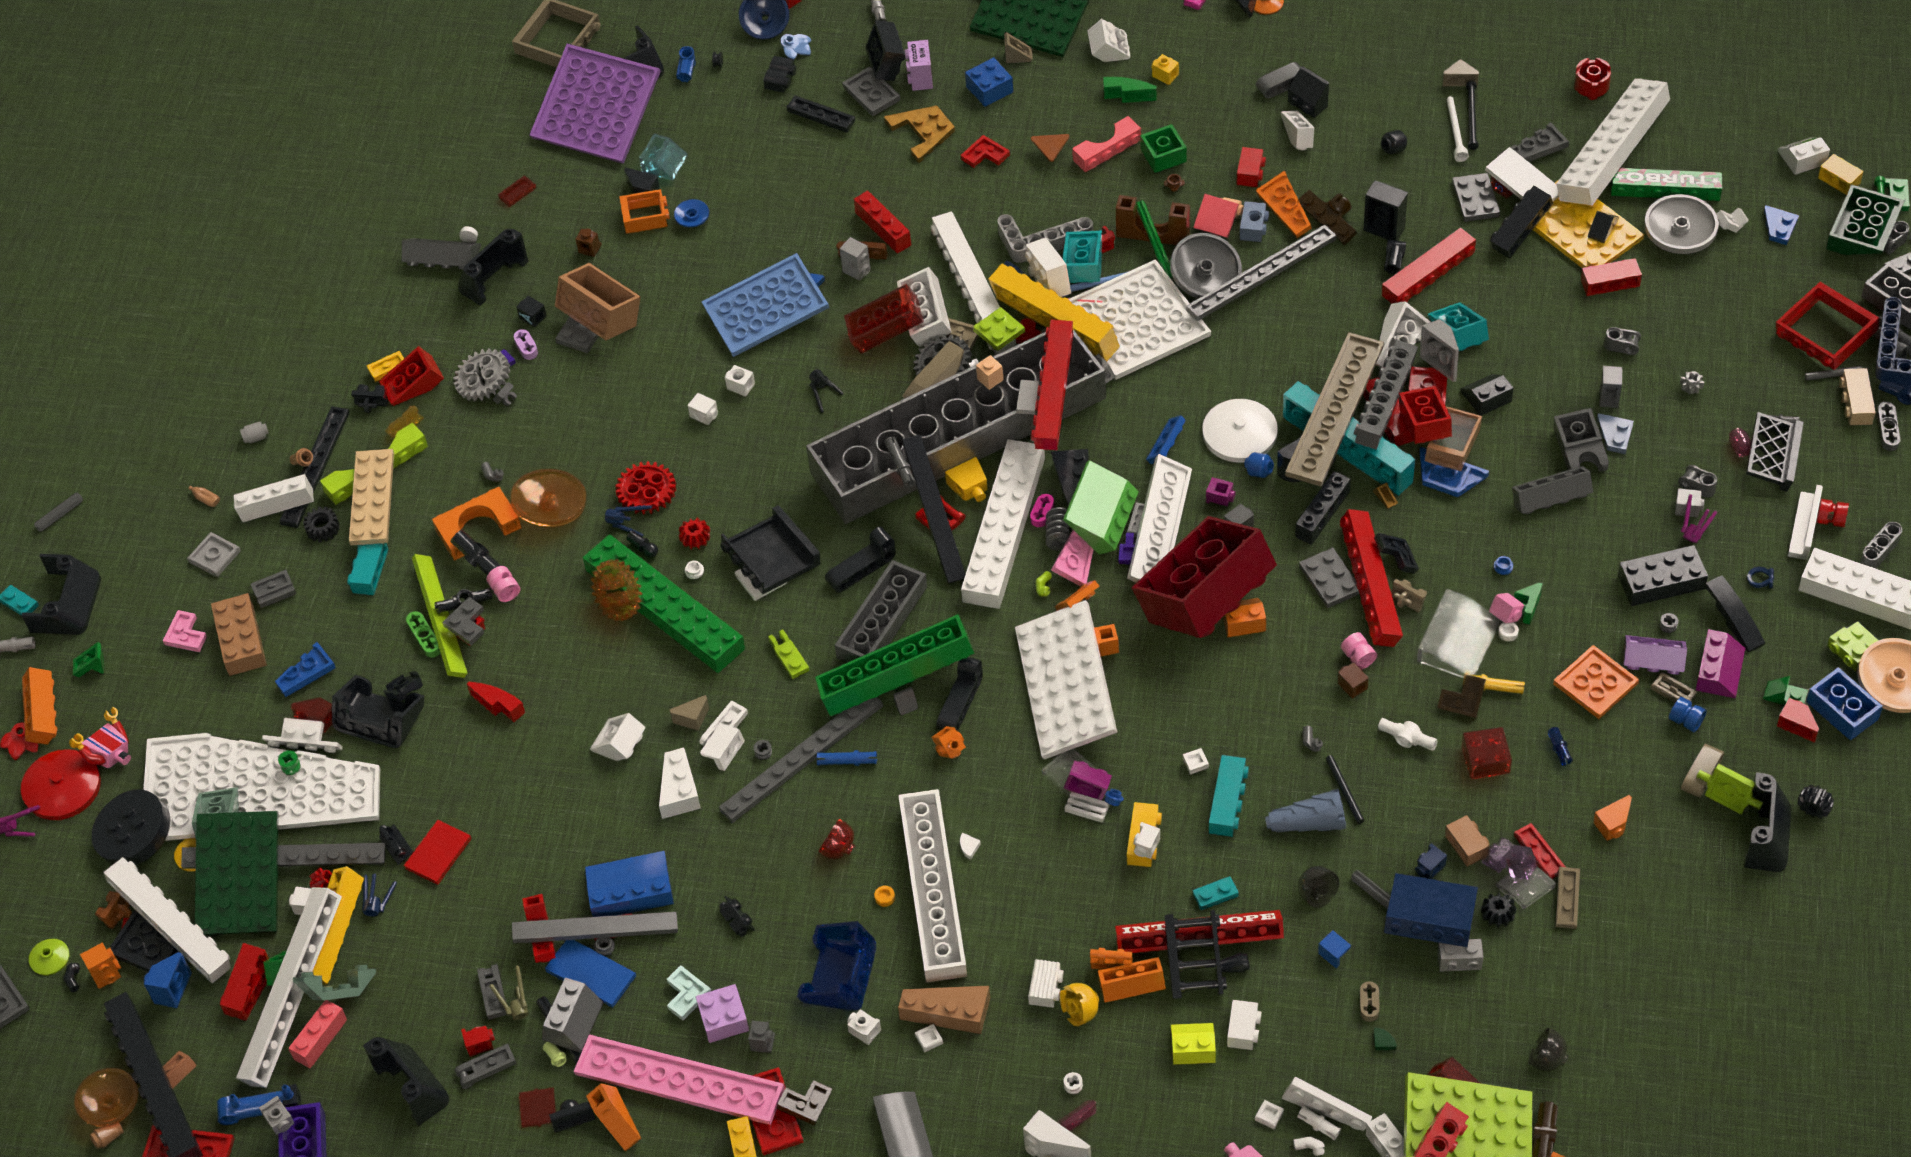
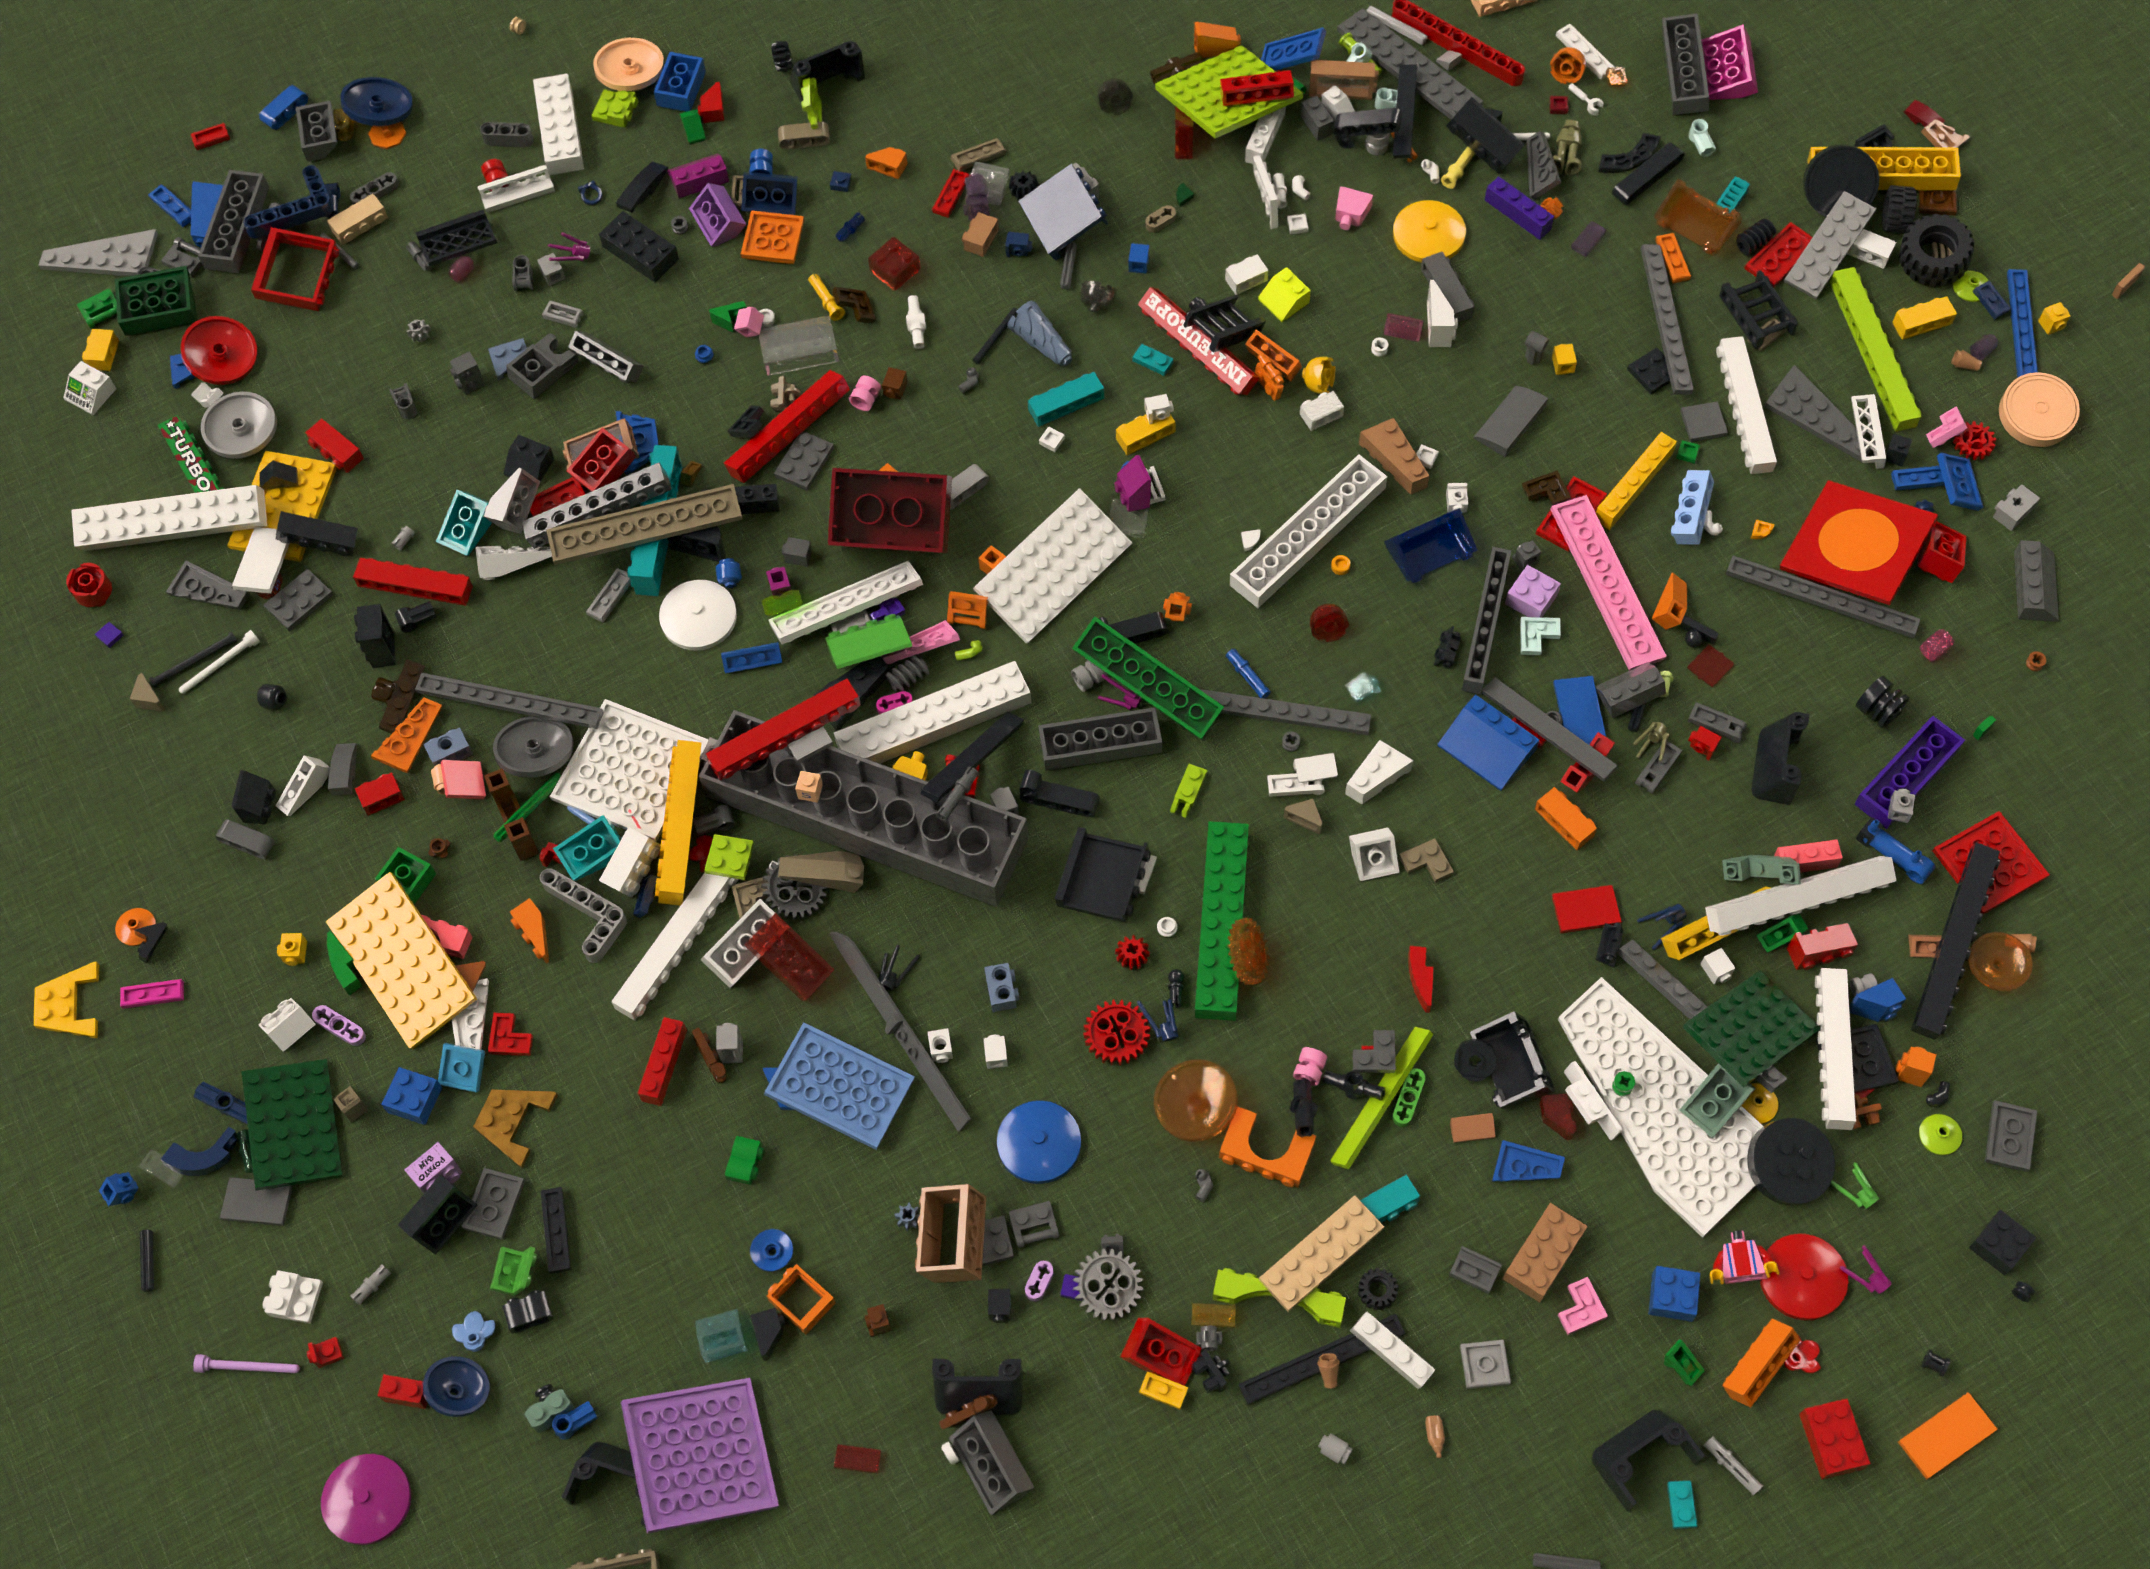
camera: 130 degrees left, 10 degrees up
red gear [309,868,332,889] -> none
none -> dark purple tile [95,622,124,648]
none -> red dish [181,316,257,385]
none -> lavender beam [312,1005,366,1046]
none -> yellow plate [326,872,477,1050]
none -> dark grey slope [328,743,357,795]
none -> light grey pin [391,526,415,551]
none -> dark azure tile [438,1043,485,1092]
none -> white wing [452,978,489,1050]
none -> bright green bracket [490,1247,537,1296]
none -> orange slope [510,898,549,964]
none -> sand green brick [525,1389,575,1433]
none -> light grey tile [542,301,584,328]
none -> light grey tile [586,568,631,623]
none -> green brick [725,1136,765,1185]
none -> dark blue slope [741,172,798,215]
none -> clear neon green brick [762,590,803,615]
none -> dark blue plate [830,171,852,192]
none -> dark grey piece [830,932,971,1132]
none -> sand blue gear [895,1203,920,1231]
none -> reddish brown hinge [939,1394,998,1430]
none -> light grey beam [950,464,989,510]
none -> sand blue brick [984,963,1020,1012]
none -> light grey brick [990,787,1019,815]
none -> blue dish [997,1101,1081,1184]
none -> dark grey plate [1009,1201,1059,1248]
none -> dark grey gear [1196,1326,1222,1351]
none -> clear light blue bracket [1346,672,1380,702]
none -> dark tan plate [1399,839,1454,883]
none -> nougat slope [1450,1113,1495,1143]
none -> dark grey brick [1462,547,1512,694]
none -> orange brick [1535,787,1597,850]
none -> blue brick [1649,1266,1700,1322]
none -> bright green plant [1830,1162,1880,1209]
none -> light grey wheel [1850,973,1878,997]

